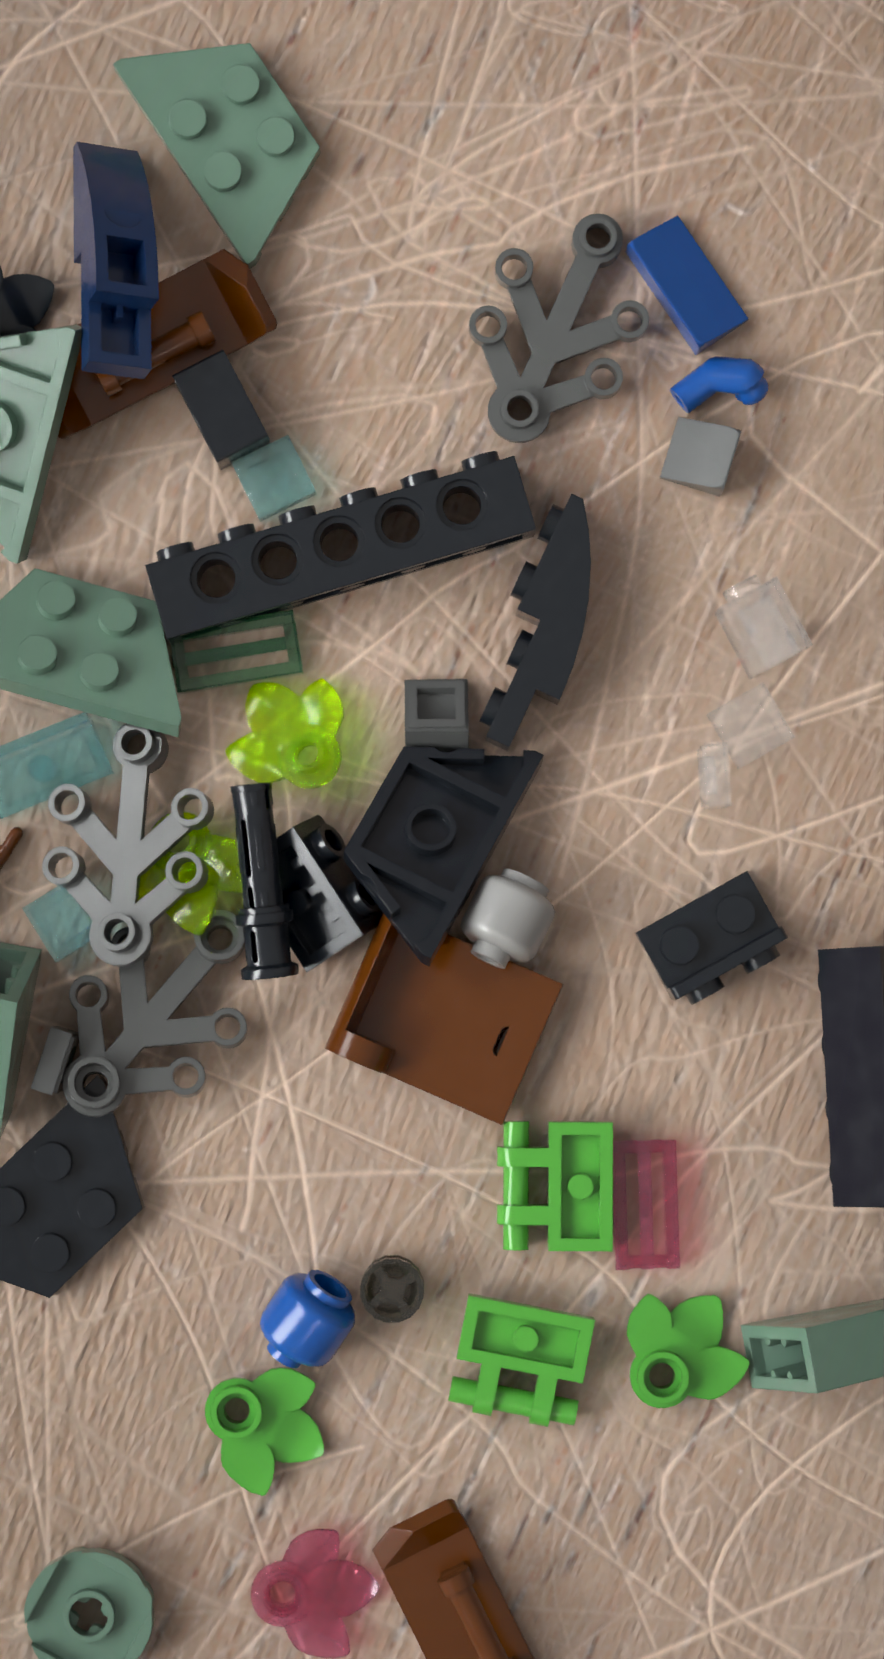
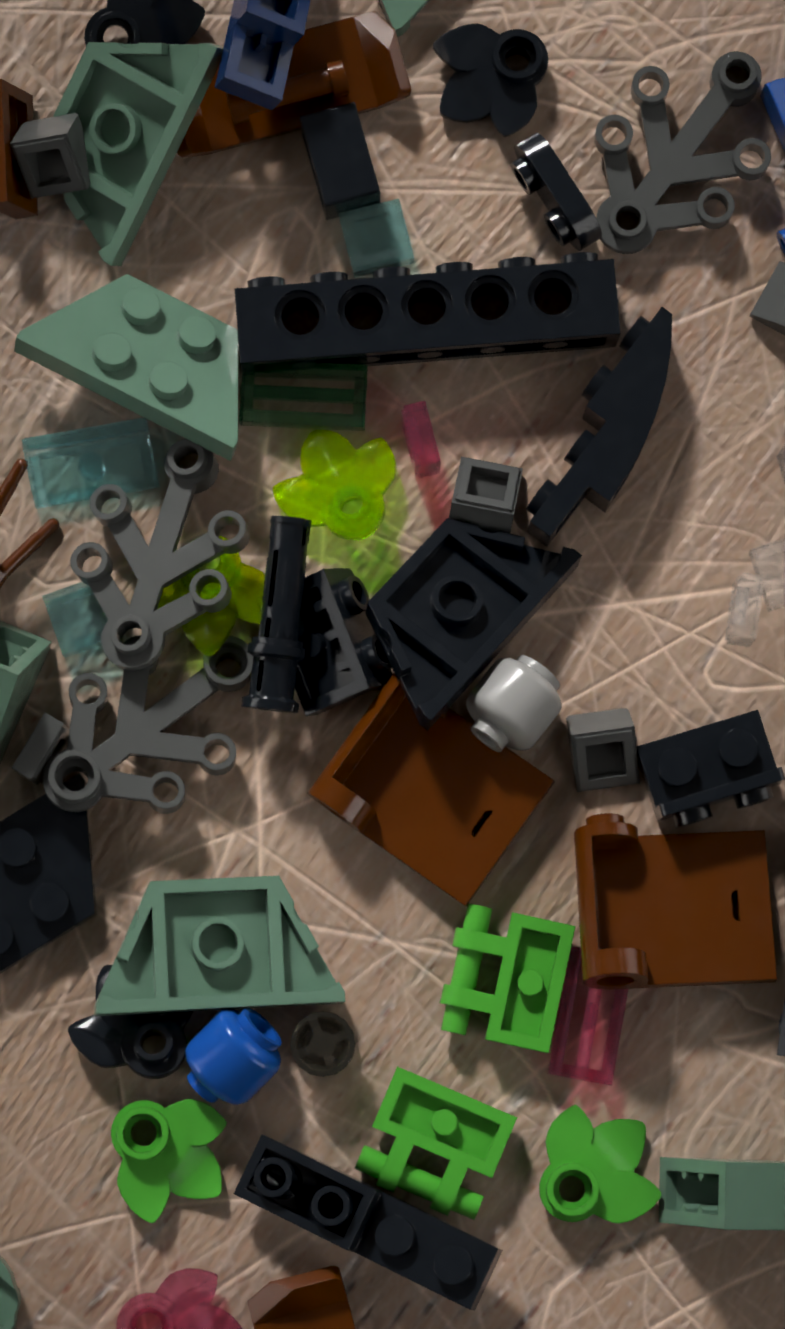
camera: 15 degrees right, 5 degrees down
none -> black plate [68,965,193,1079]
none -> sand green wing [94,876,345,1016]
none -> black slope [234,1134,503,1311]
none -> clear pink tile [401,401,441,479]
none -> black plate [433,23,548,137]
none -> black plate [510,132,602,251]
none -> dark grey slope [566,708,640,792]
none -> reddish brown door [574,813,777,990]

